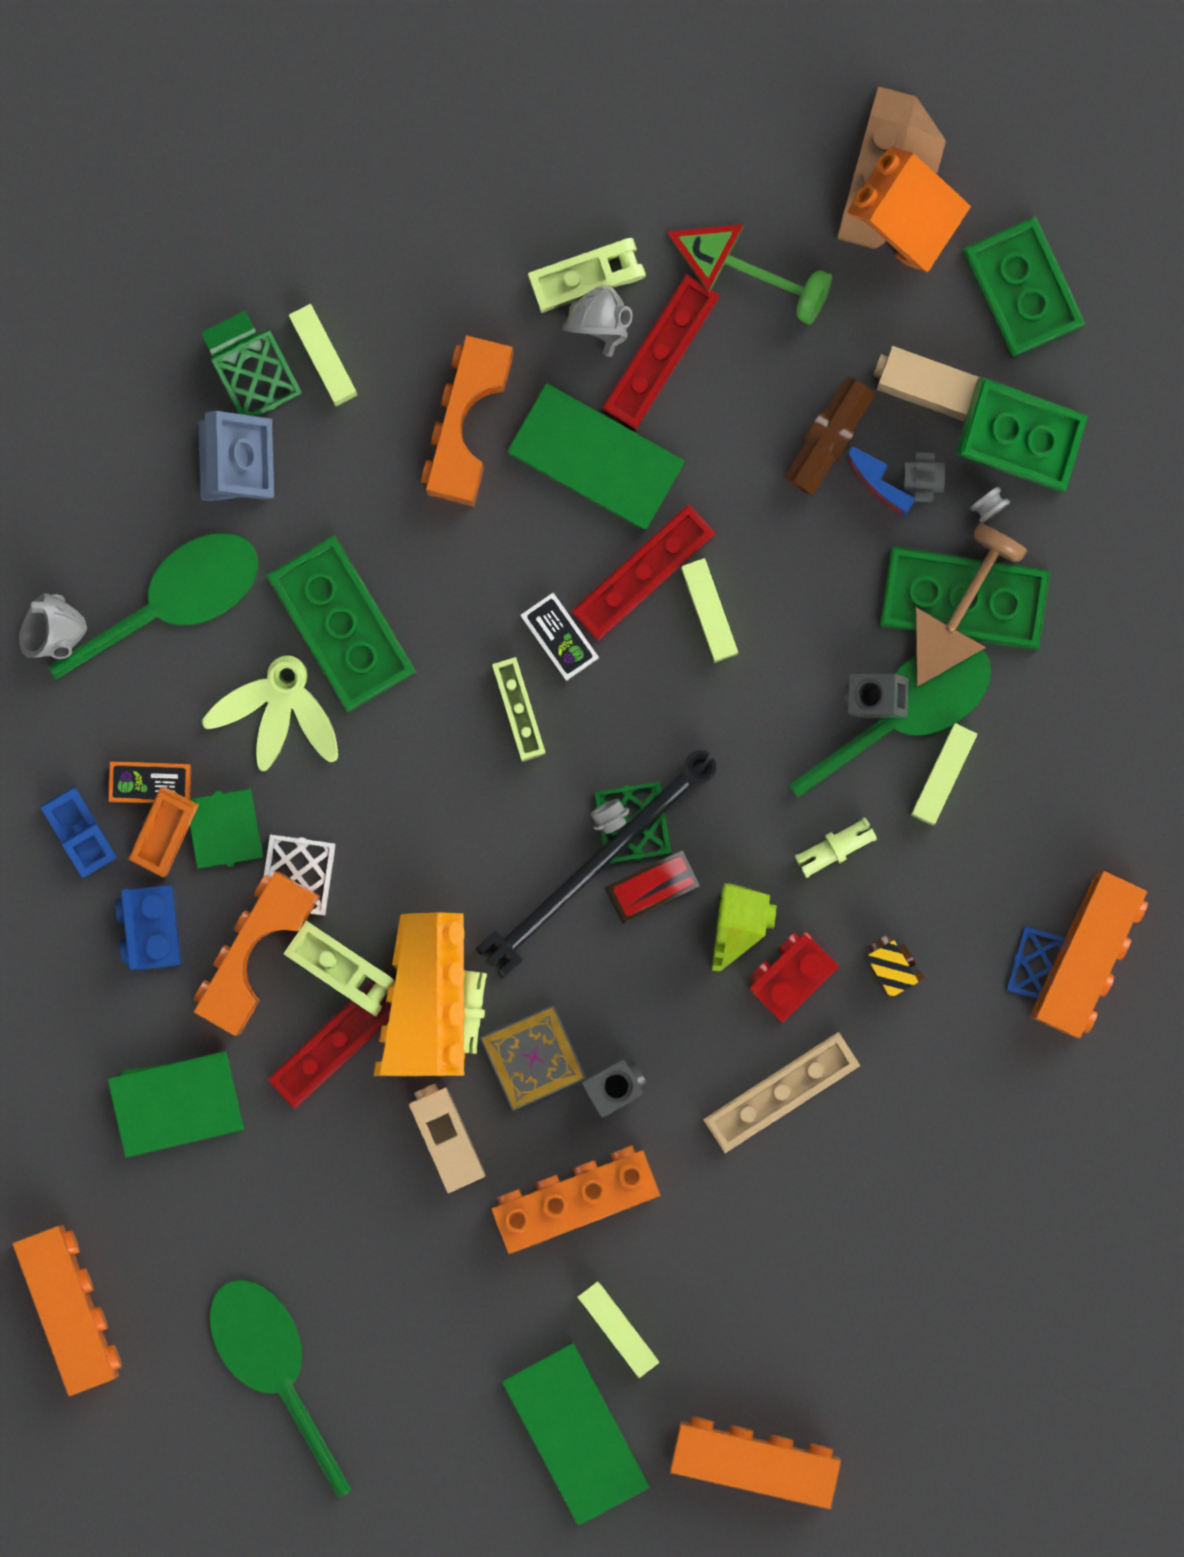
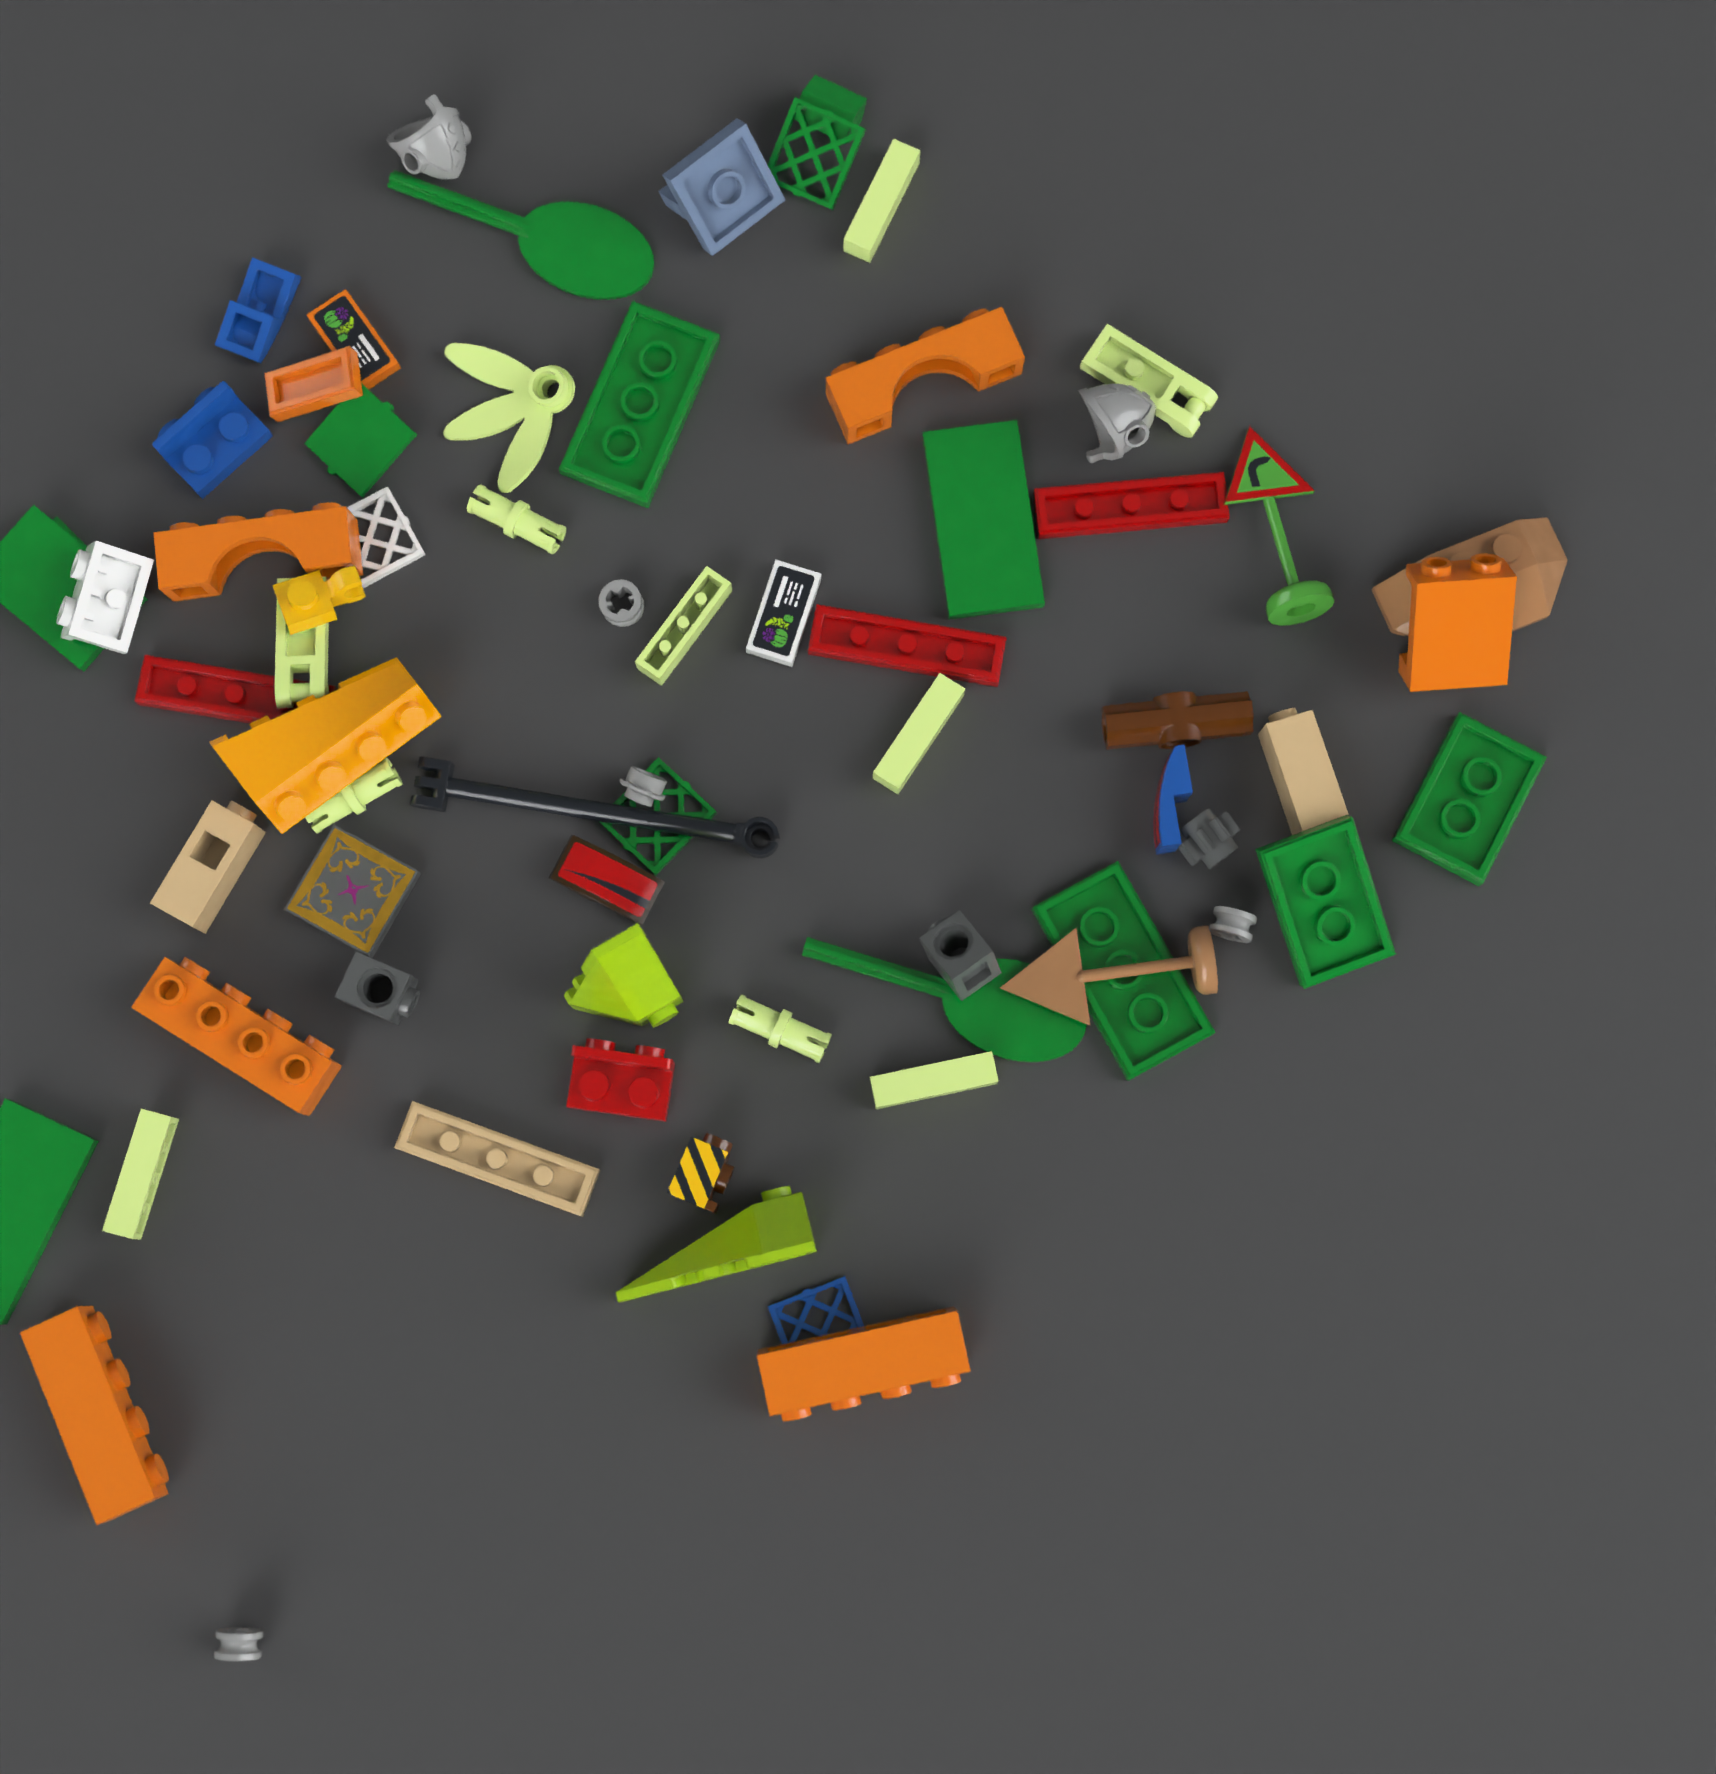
camera: 45 degrees right, 5 degrees down
none -> white bracket [57,541,154,654]
none -> light grey bush [214,1627,263,1661]
none -> yellow plate [272,566,366,635]
none -> yellowish green pin [467,484,567,554]
none -> light grey bush [598,579,644,627]
none -> lime wedge [616,1185,817,1302]

